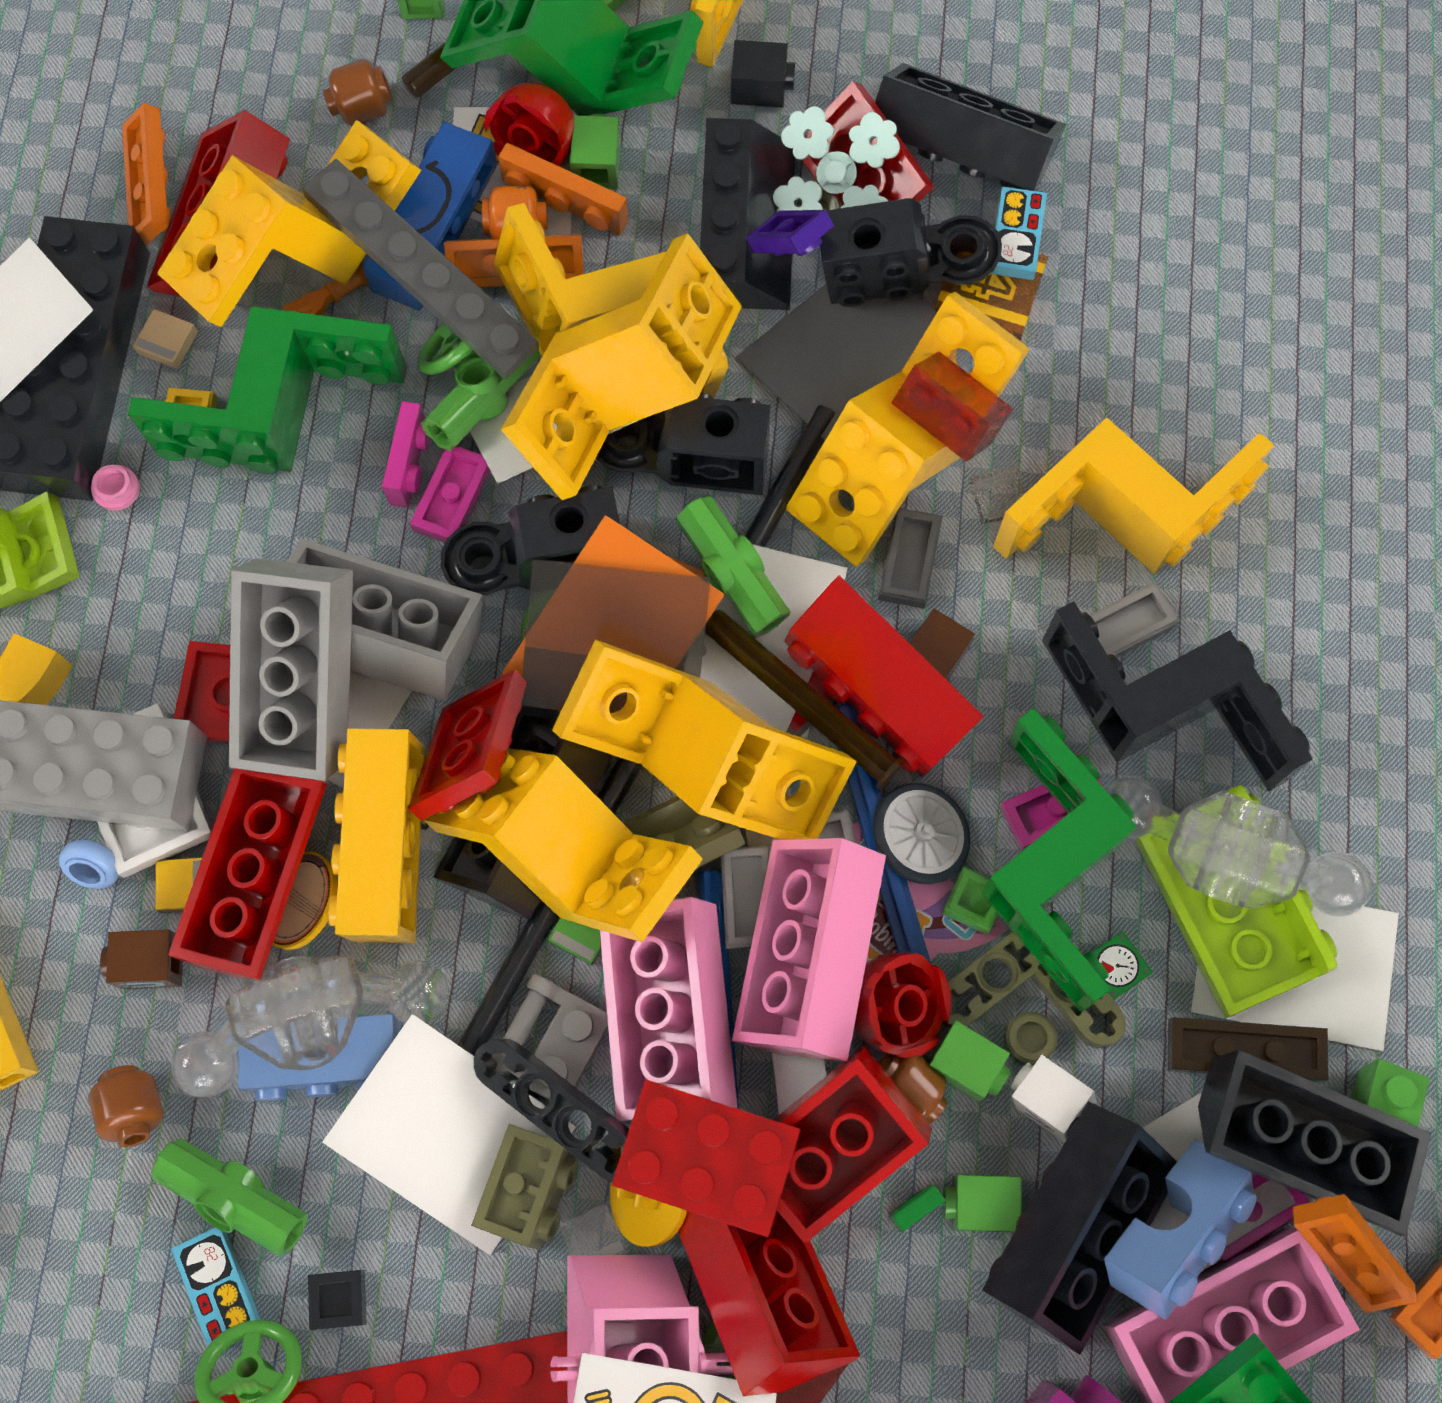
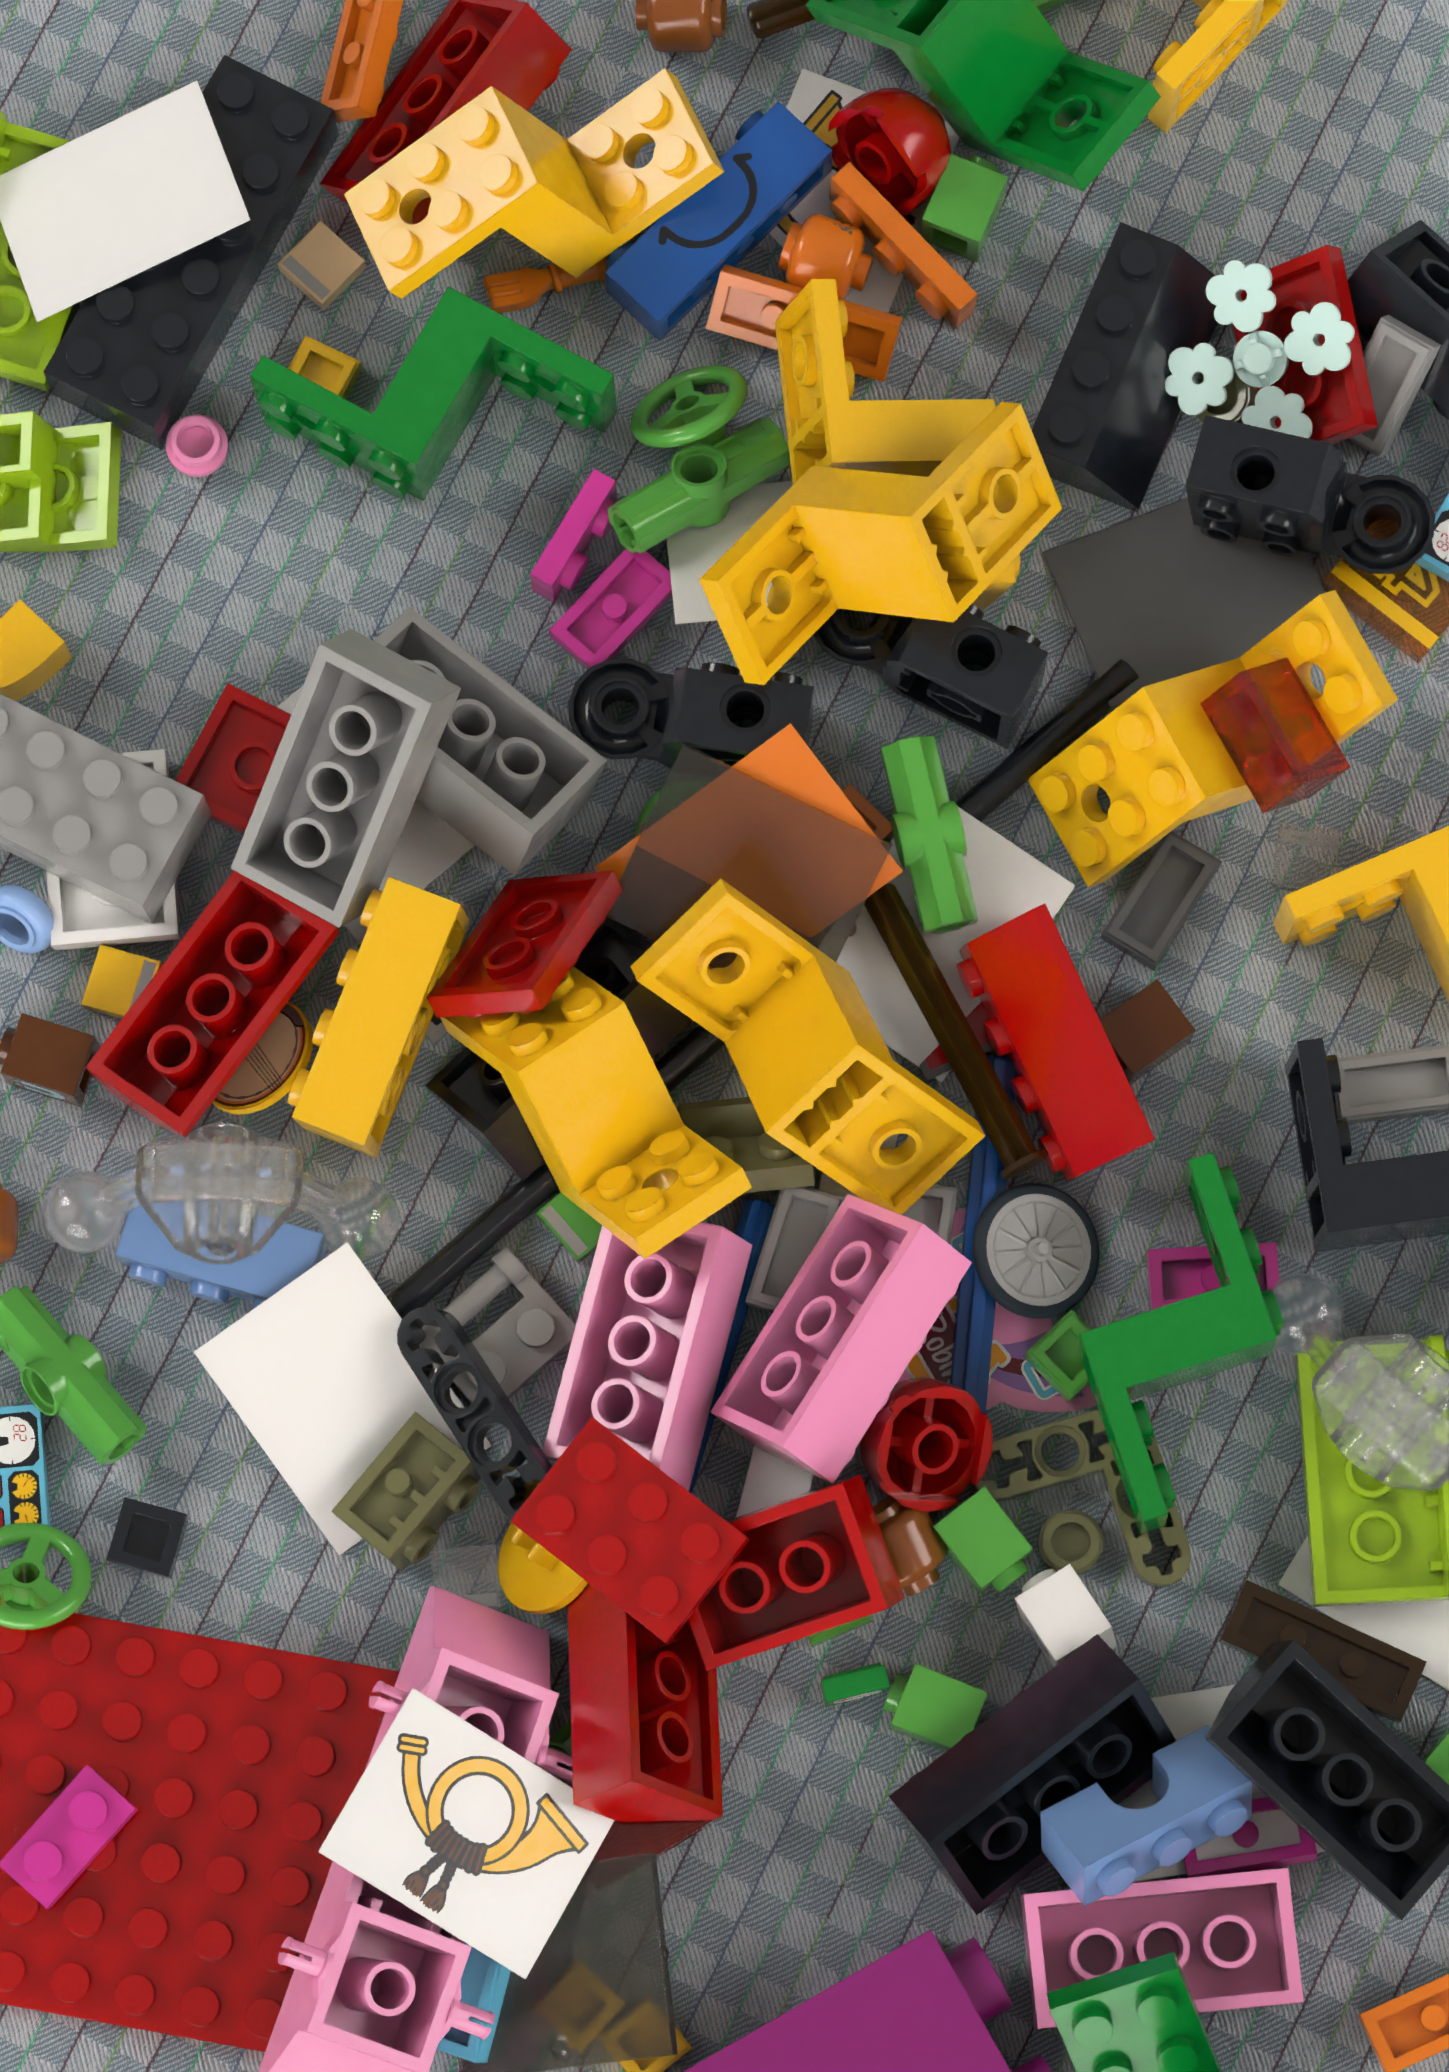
camera: 20 degrees right, 5 degrees up
dark grey plate [302,159,539,380] -> none
black brick [731,40,795,108] -> none
dark purple plate [745,210,834,256] -> none
tile [1091,931,1153,1000] -> none
orange plate [1293,1194,1417,1313] -> none
none -> light grey tile [1347,315,1441,457]

